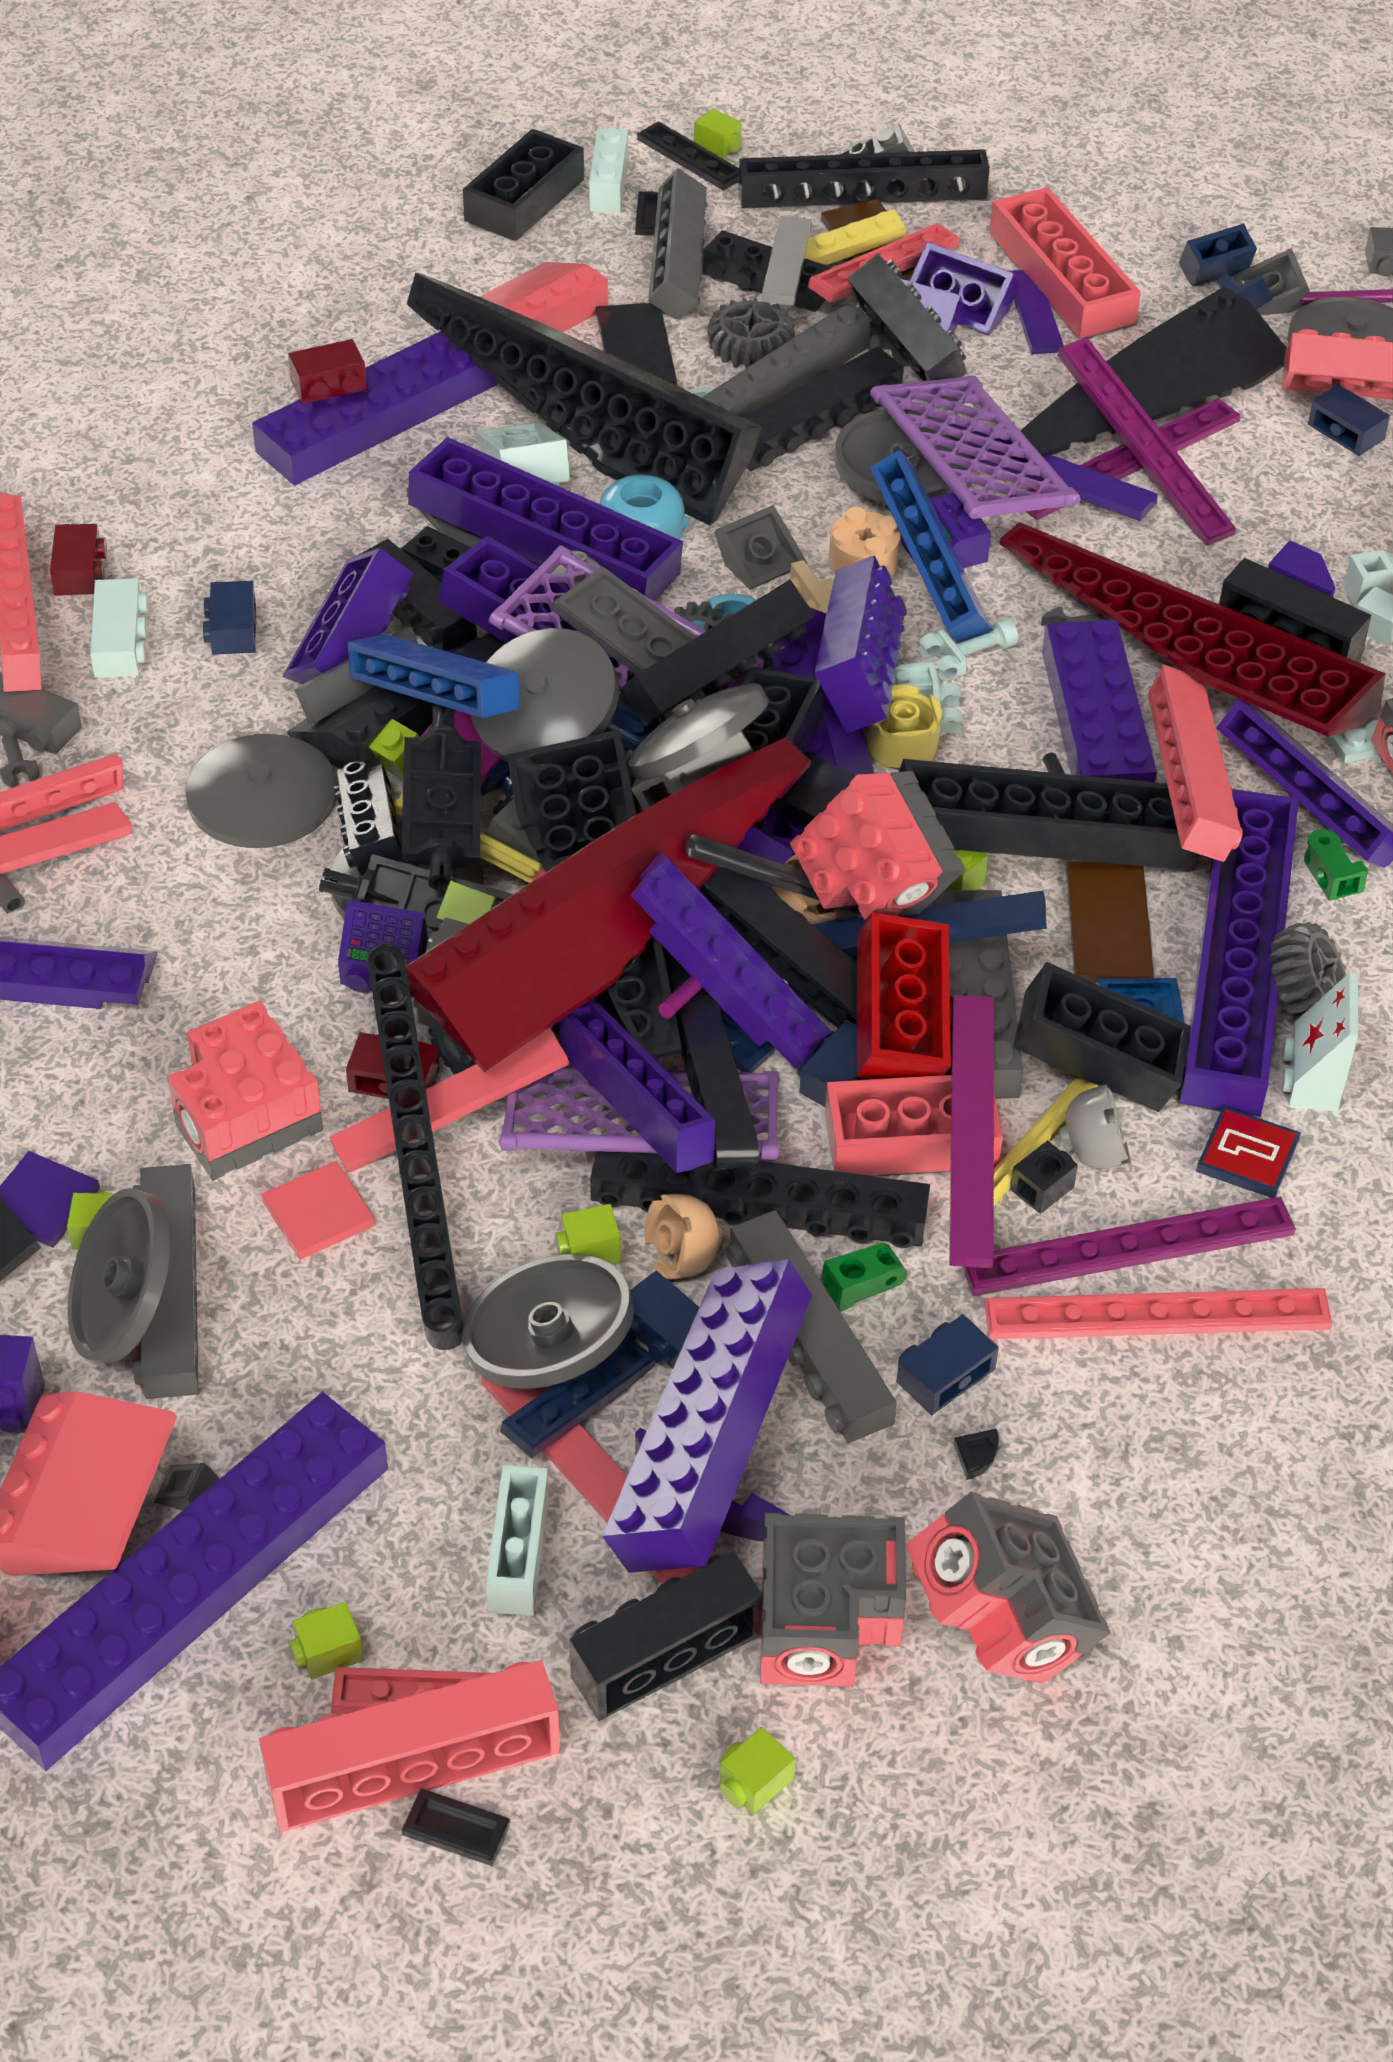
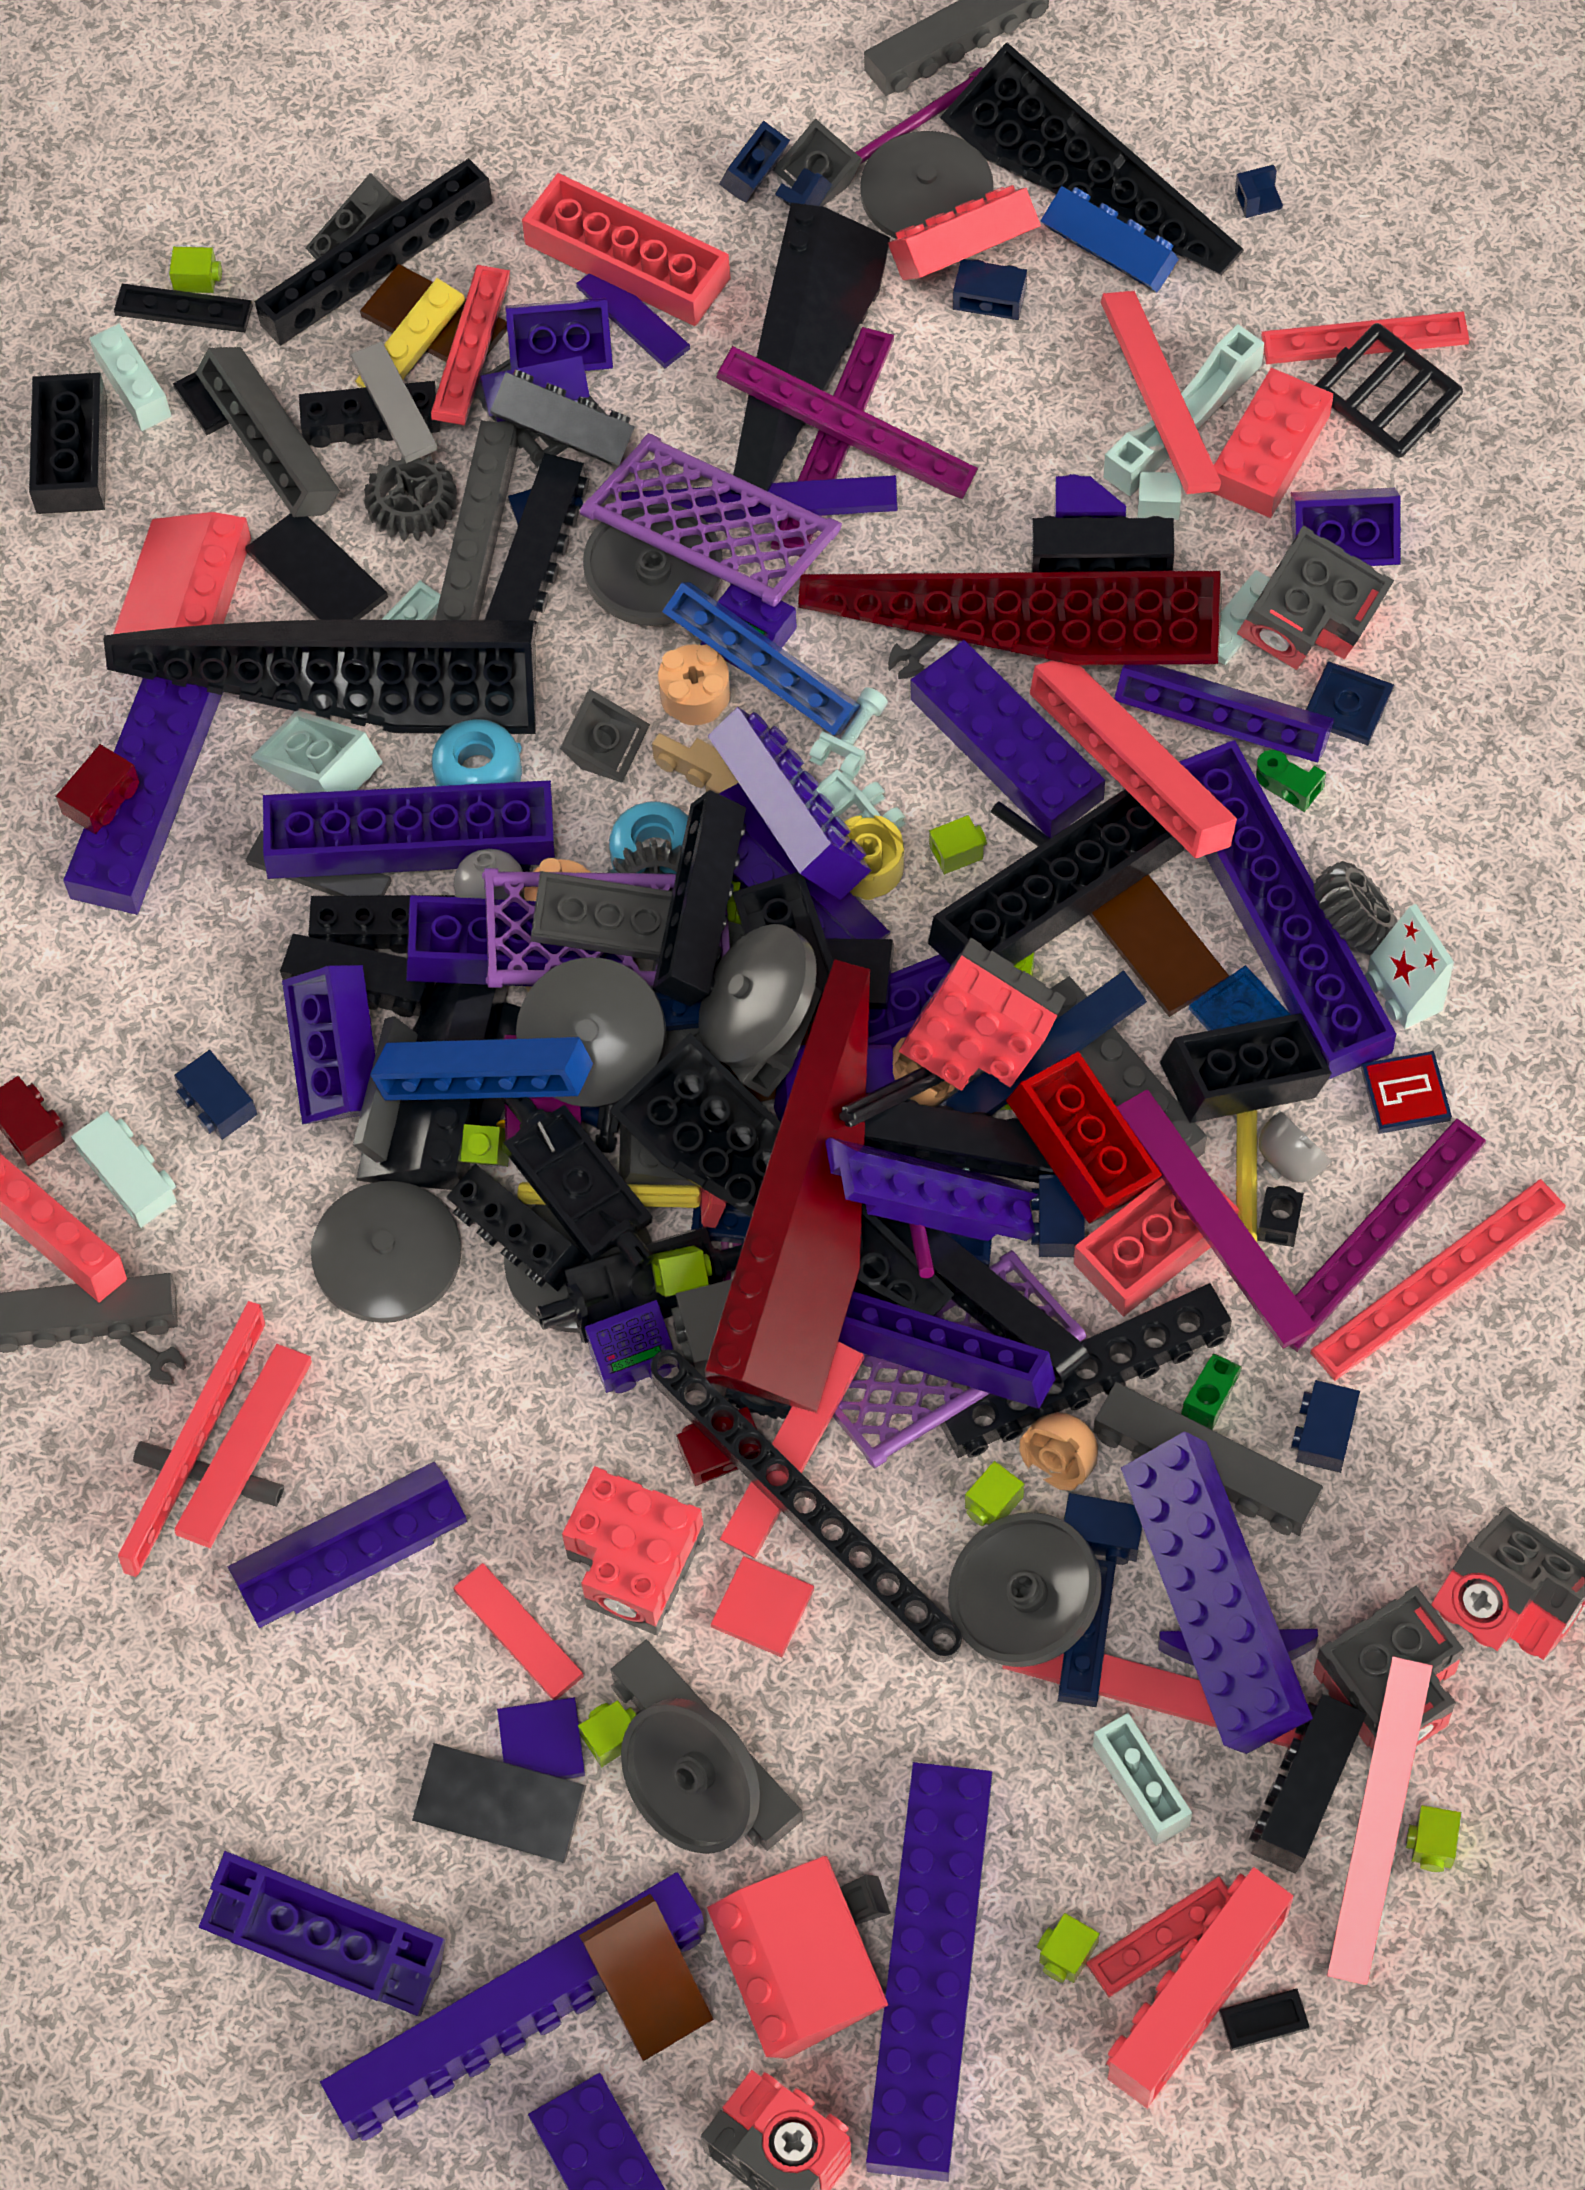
camera: 30 degrees left, 15 degrees up
black tile [953,1429,999,1480] -> none
none -> coral tile [453,1563,584,1700]
none -> lime brick [929,815,987,875]
none -> tile [1327,1656,1433,1985]

